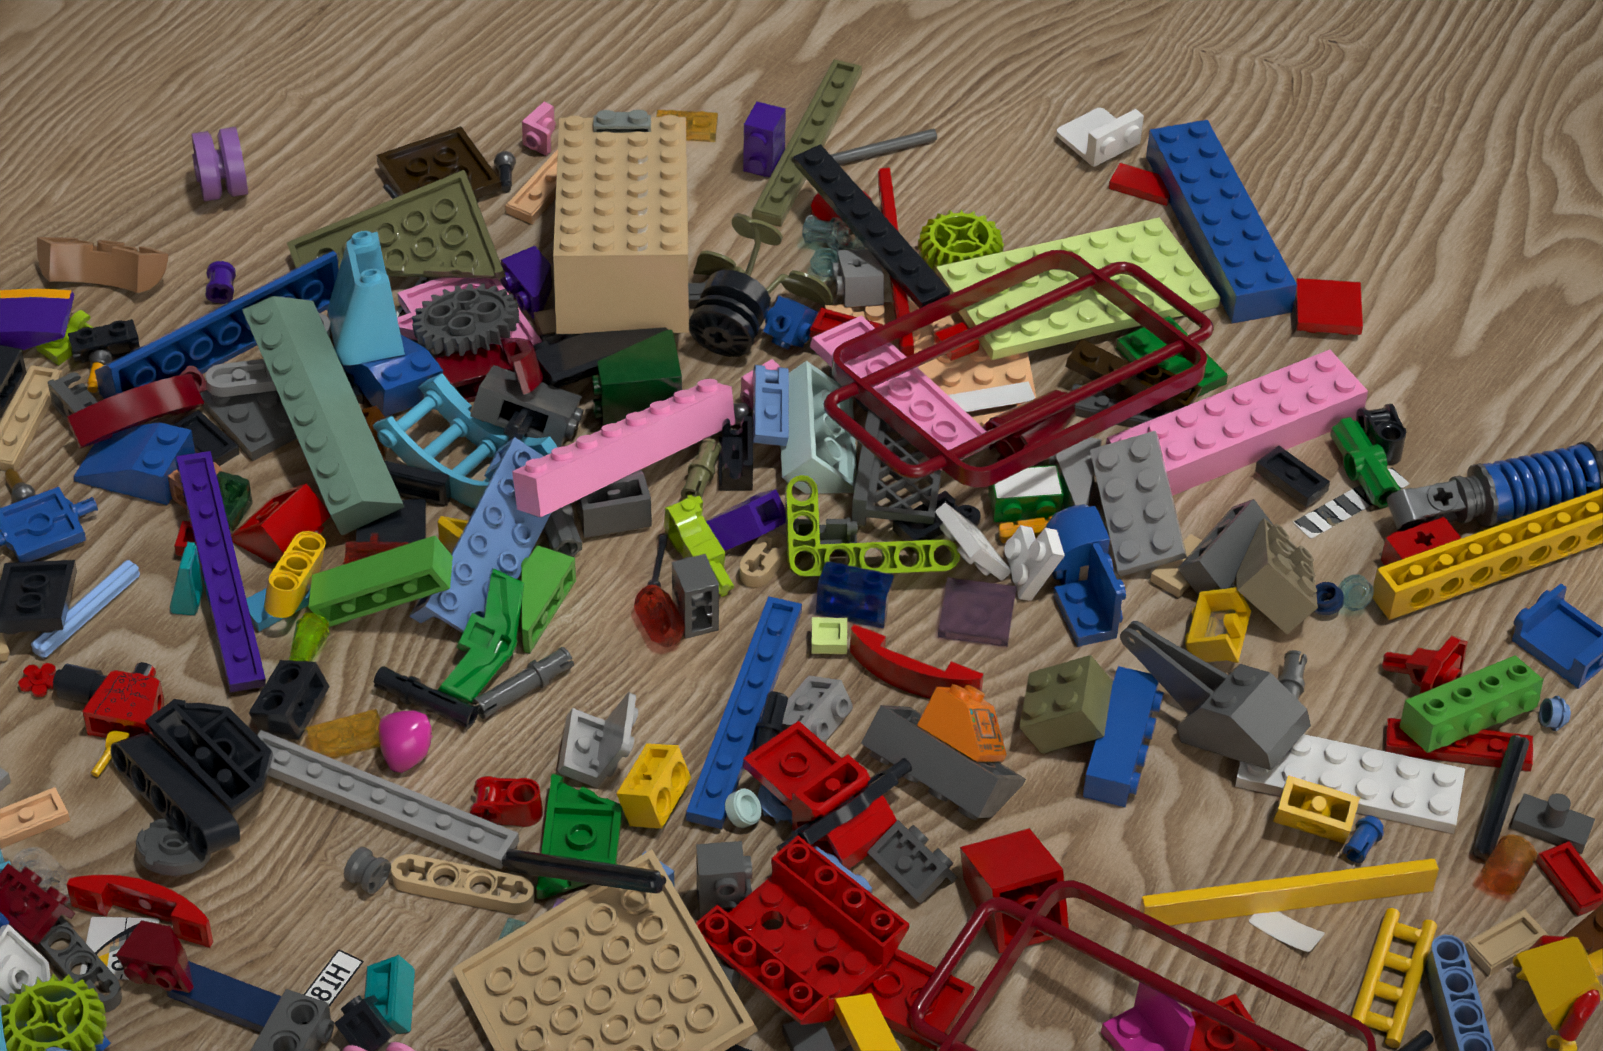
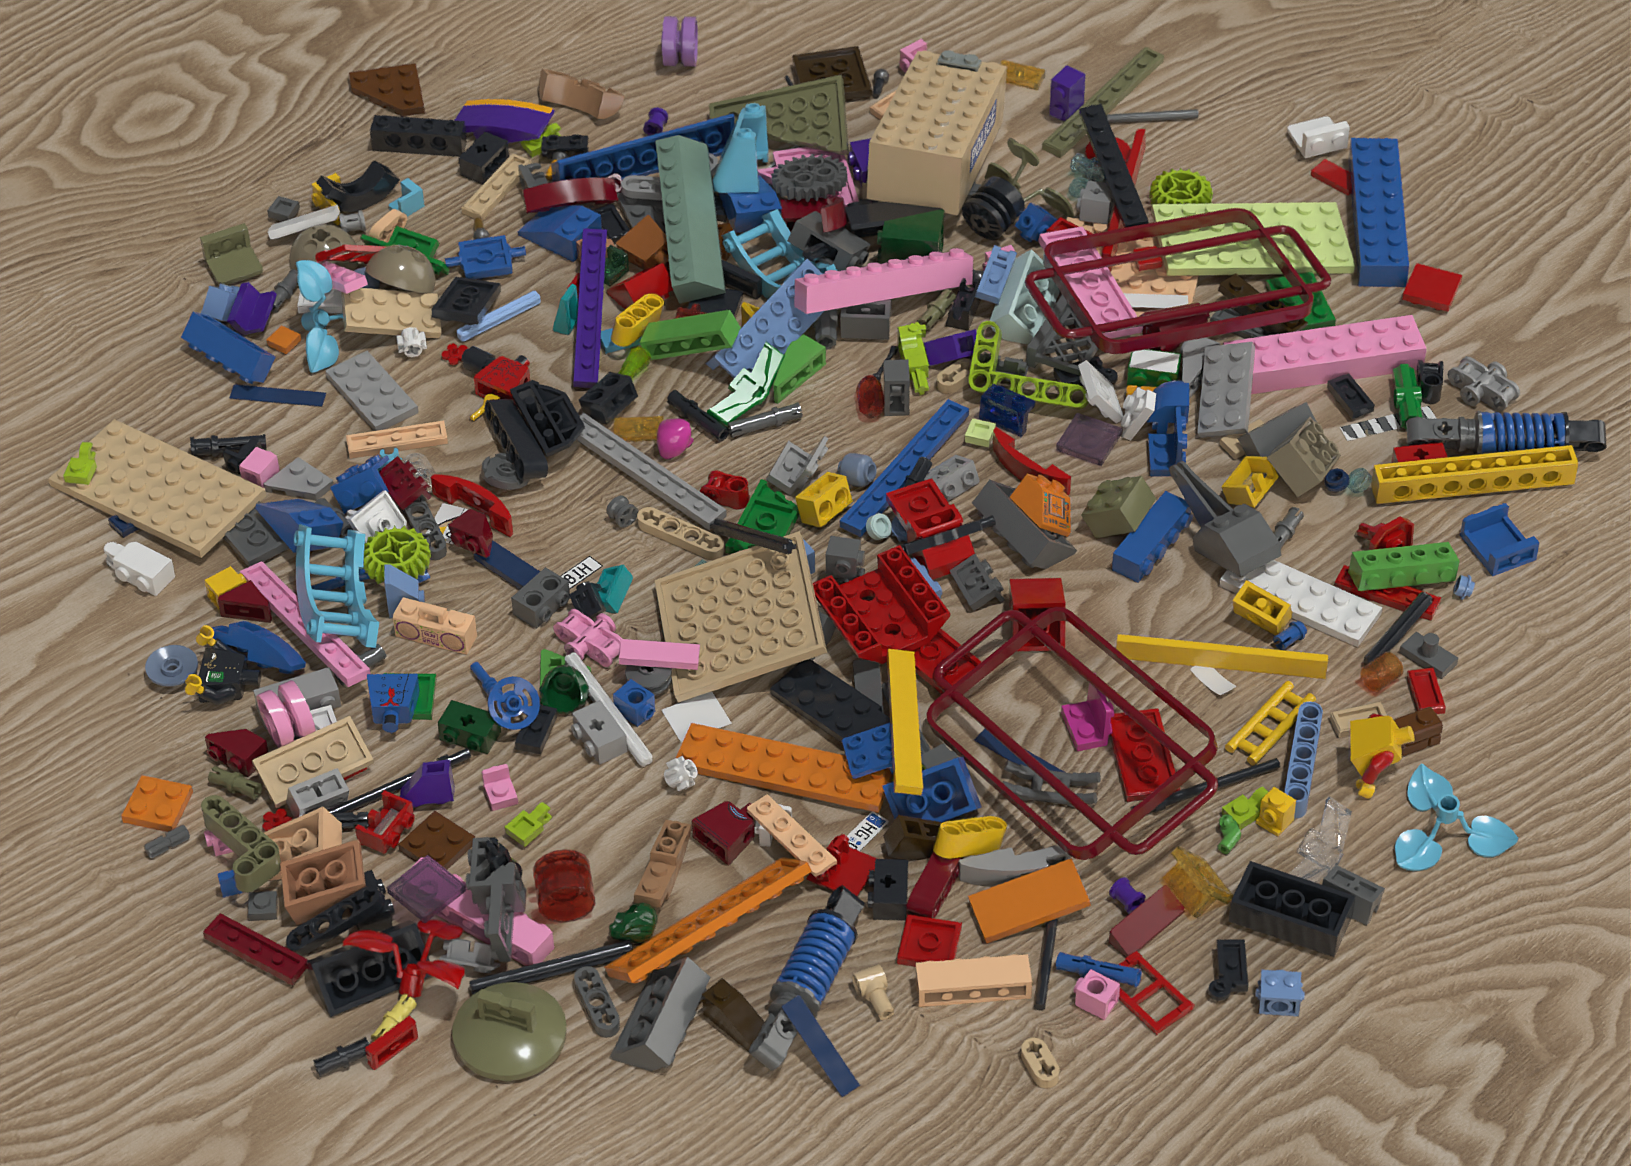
camera: 20 degrees right, 0 degrees up
none -> dark orange torso [615,215,670,270]
none -> sand blue head [837,453,877,487]
none -> light grey axle [1447,356,1520,411]

